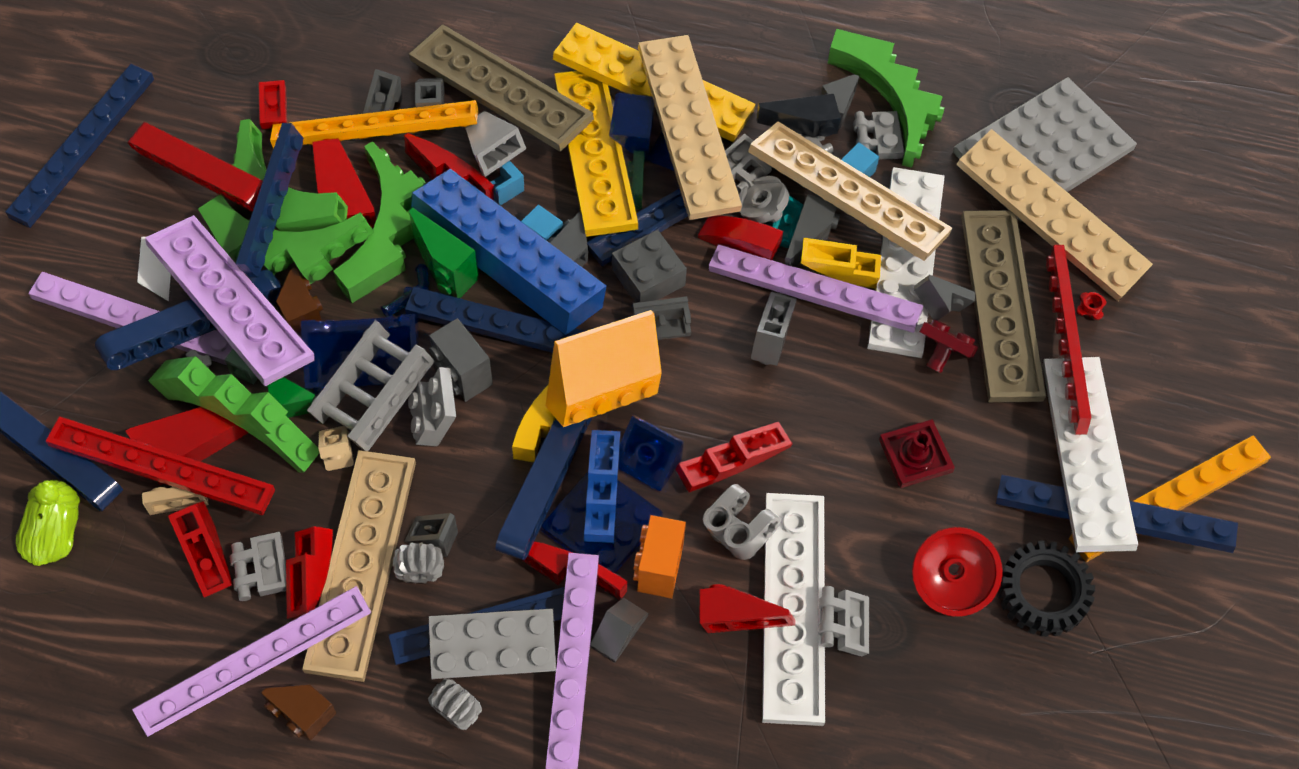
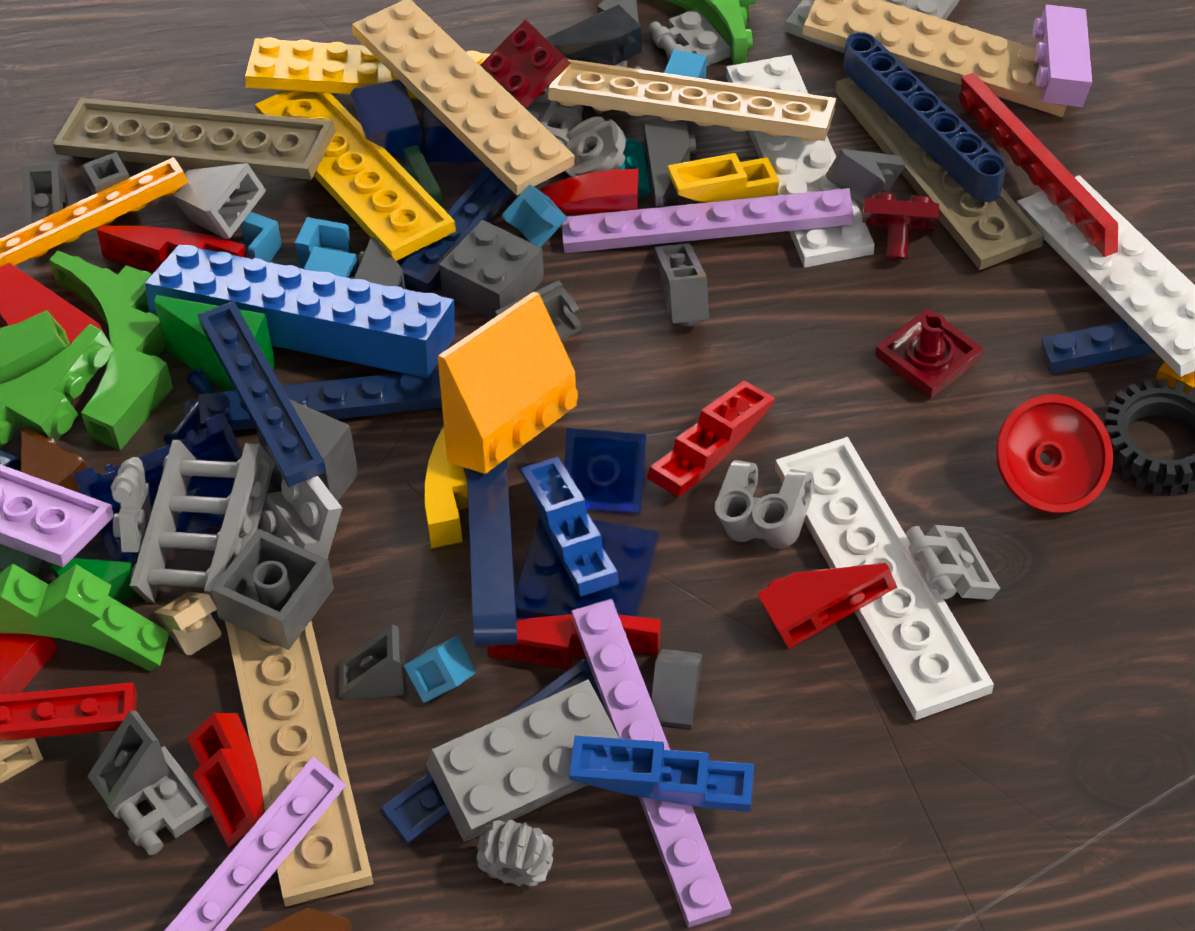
camera: 20 degrees left, 10 degrees down
red slope [168,501,233,597] -> none
light grey gear [393,542,444,584] -> none
orange brick [633,515,686,599] -> none
red plate [1077,292,1107,320] -> none
none -> dark grey slope [87,711,170,807]
none -> light grey plate [111,457,151,552]
none -> dark blue plate [198,301,326,487]
none -> dark grey brick [211,529,334,650]
none -> dark azure panel [295,217,352,268]
none -> dark azure panel [404,635,476,703]
none -> dark red plate [480,19,571,109]
none -> dark azure panel [502,184,567,248]
none -> blue slope [569,735,754,812]
none -> dark blue beam [843,32,1006,202]
none -> lavender brick [1033,4,1092,107]

